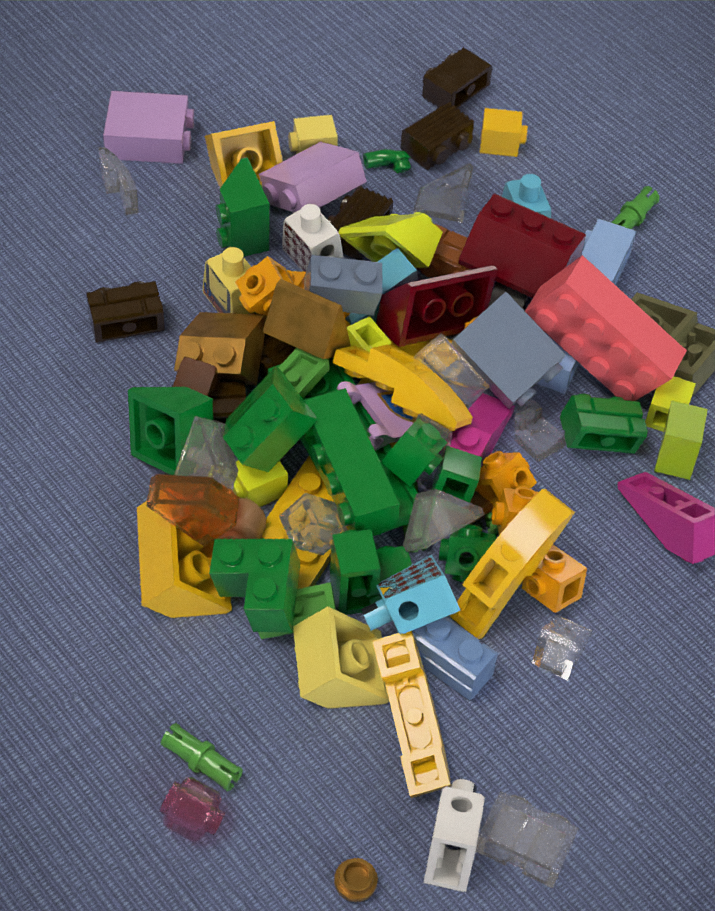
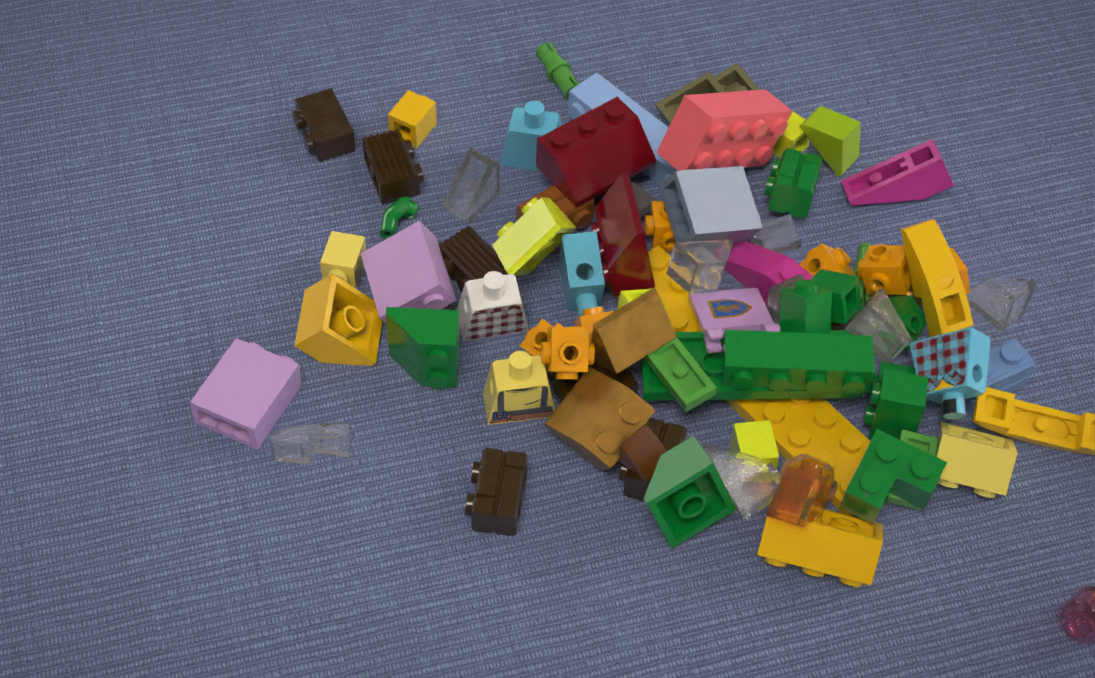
camera: 65 degrees left, 0 degrees up
bright green pin [161,723,243,791] -> none
green slope [223,367,318,472] -> none
clear brick [279,493,348,555] -> none
sand blue brick [304,255,382,315] -> none
yellow slope [333,345,473,431] -> none

